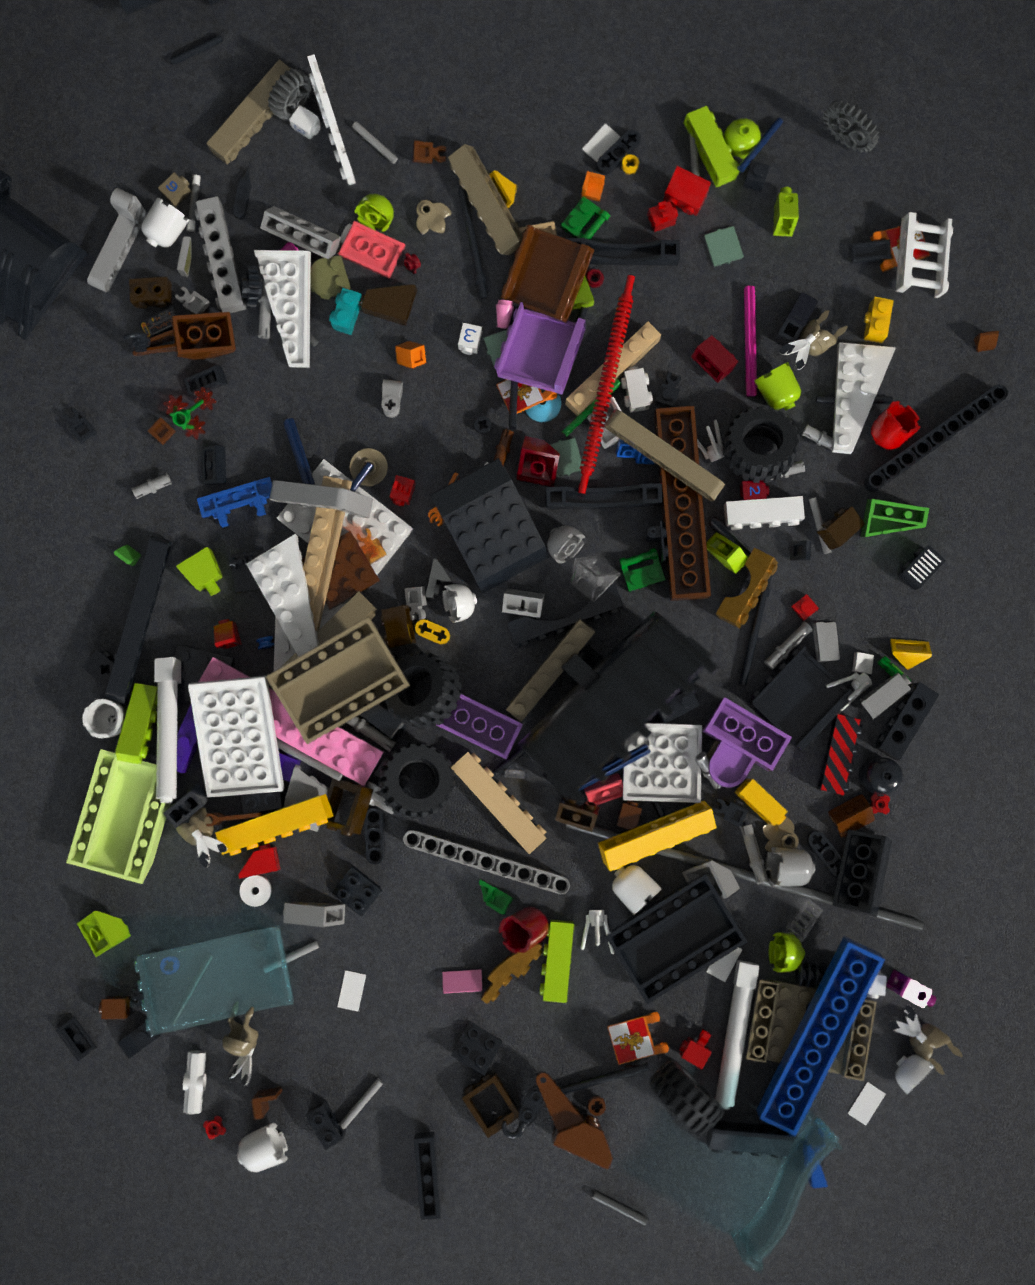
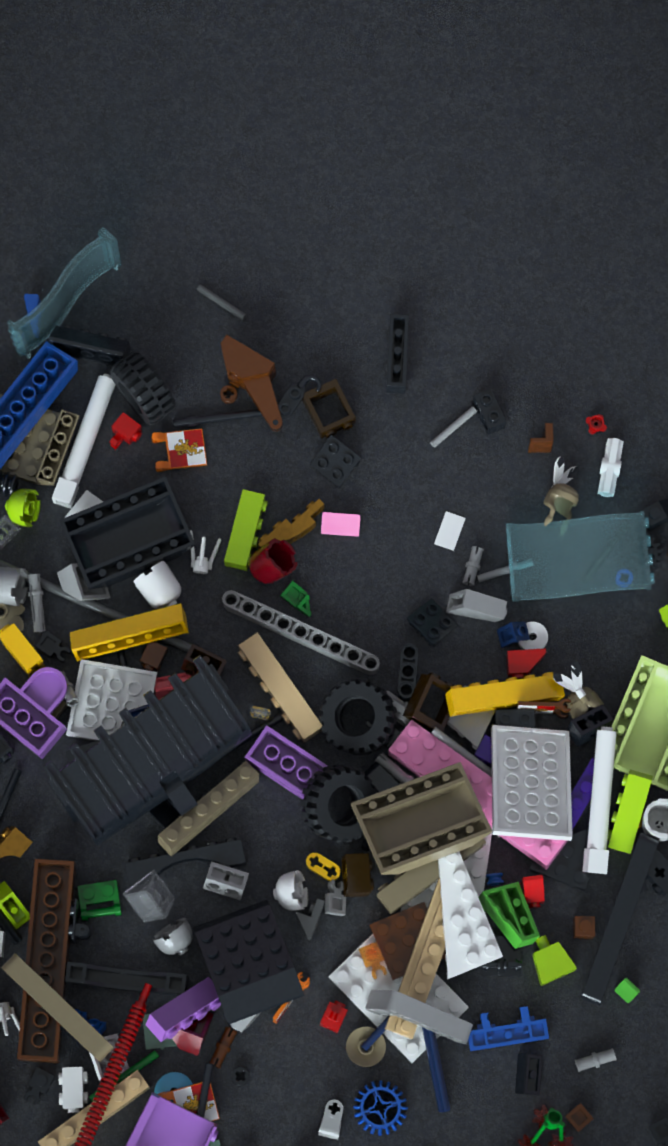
camera: 175 degrees left, 10 degrees down
white cylinder [237,1123,288,1172] -> none
none -> medium lavender brick [146,977,221,1042]
none -> blue gear [353,1080,408,1136]
none -> light grey pin [462,546,484,586]
none -> bright green wedge [478,882,540,949]
none -> dark blue bracket [497,621,530,648]
none -> reddish brown brick [573,916,595,939]

